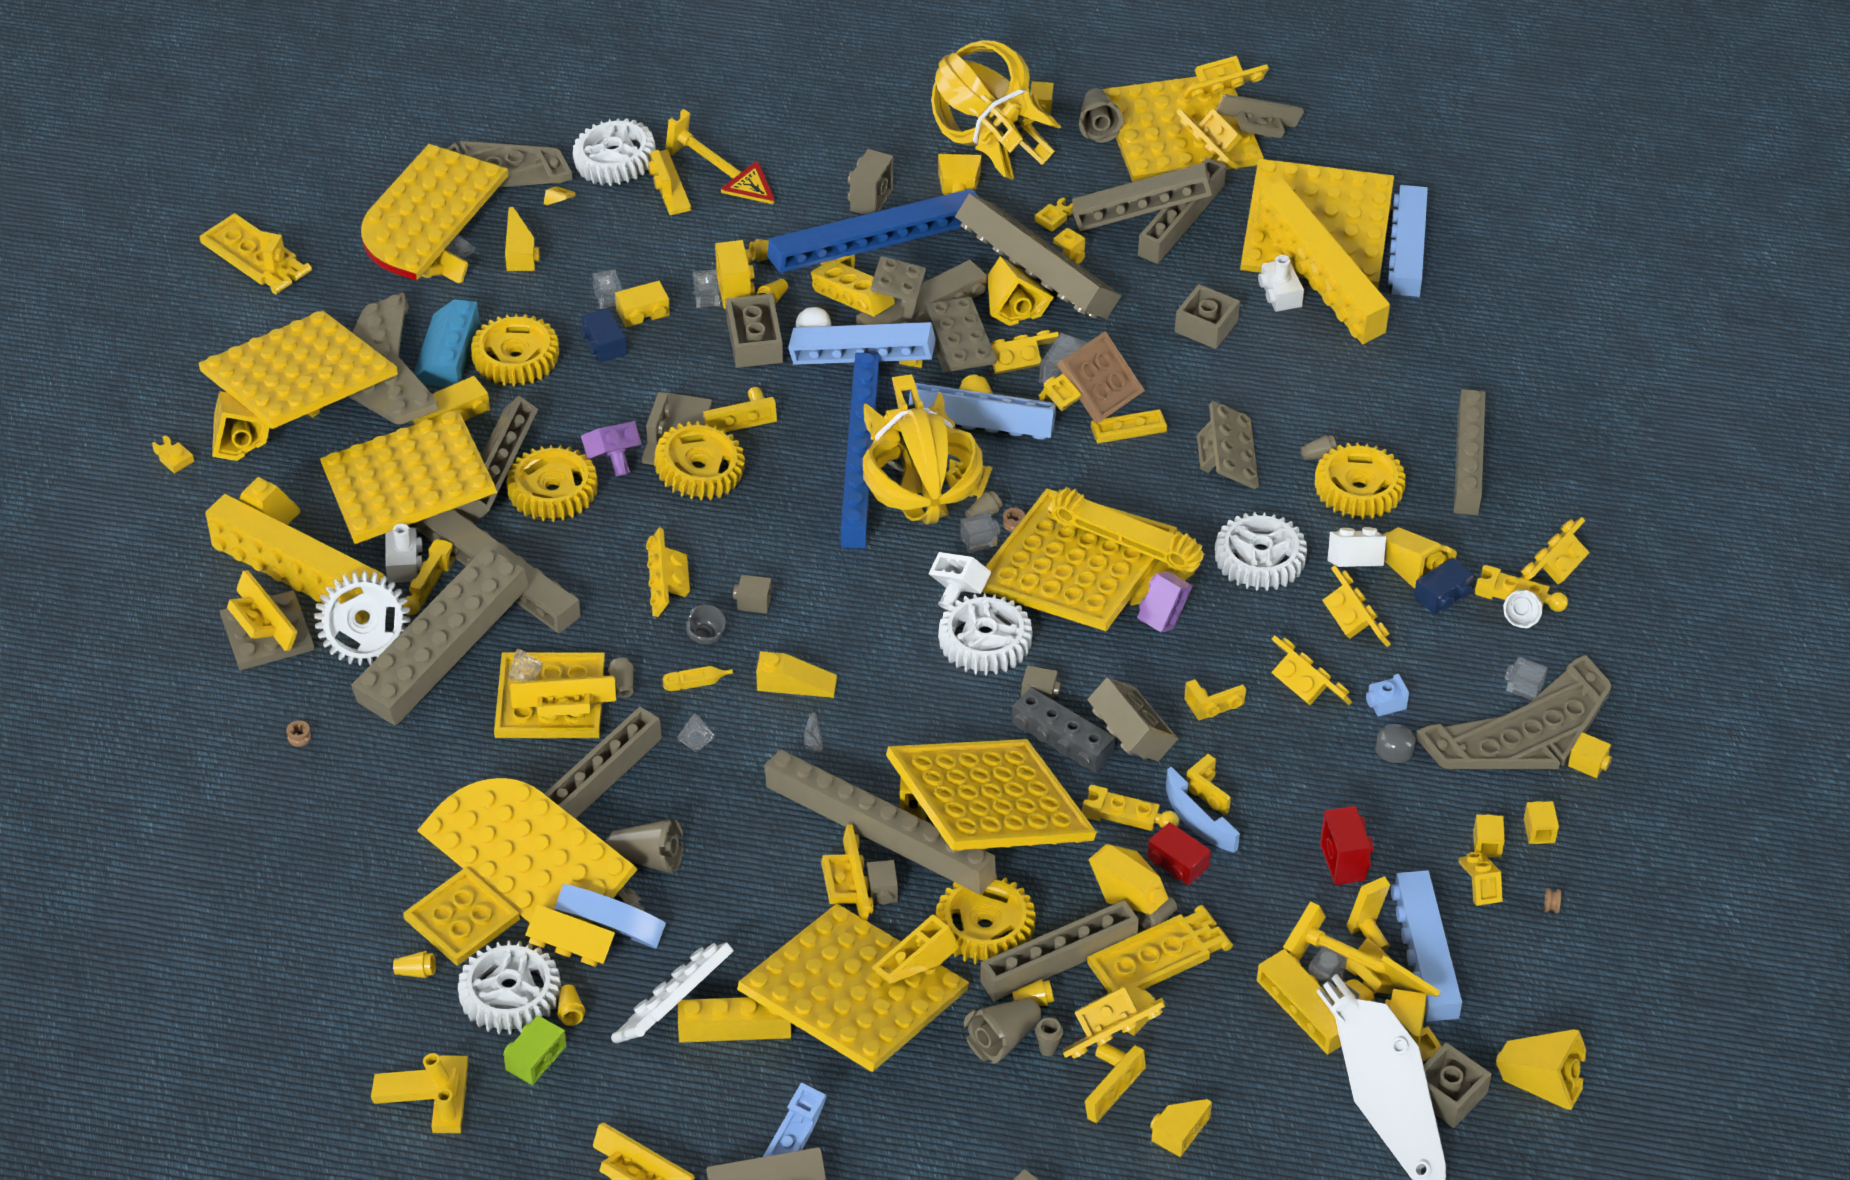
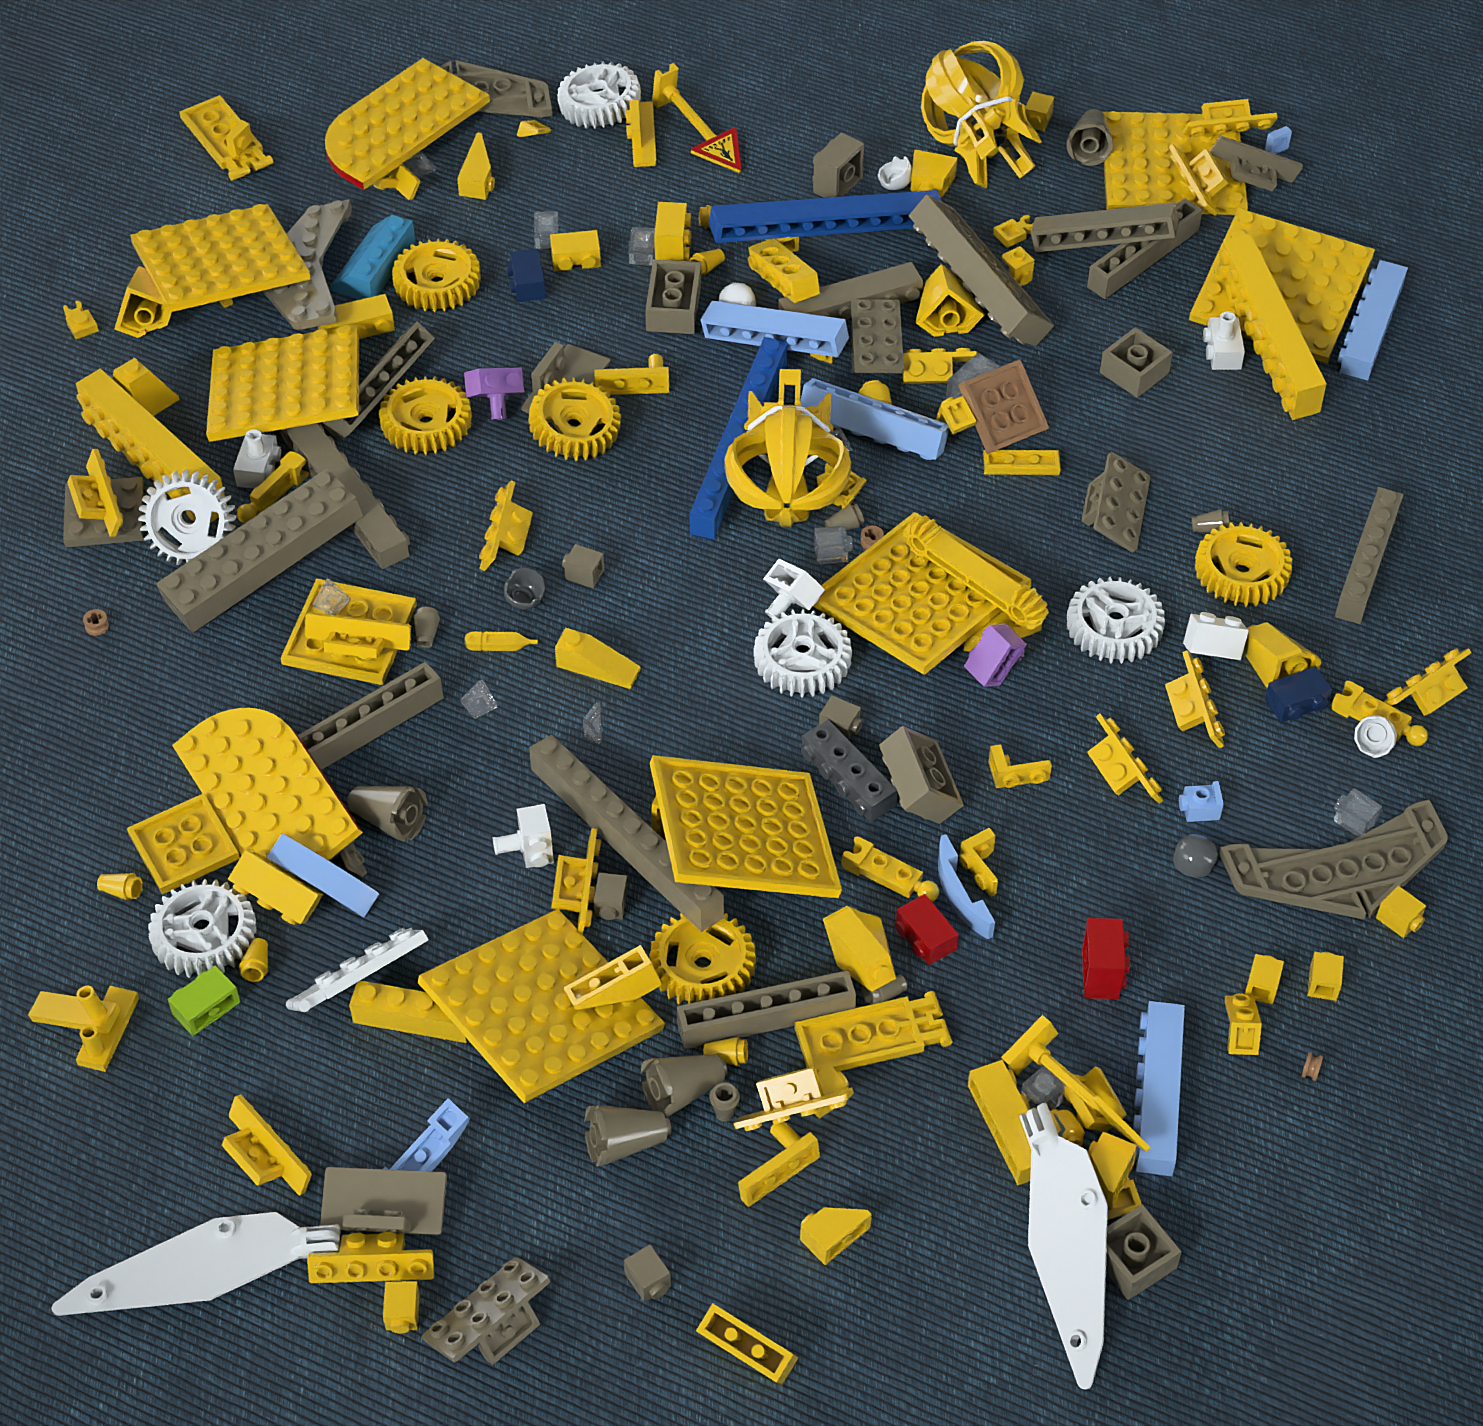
camera: 15 degrees right, 5 degrees up
dark tan bracket [870,256,926,319] -> none
yellow piece [1346,876,1390,952] -> none
yellow slope [1496,1029,1586,1110] -> none
none -> white brick [492,804,554,868]
none -> dark tan cone [585,1105,671,1167]
none -> white hair [878,156,912,190]
none -> light blue plate [1265,126,1292,154]

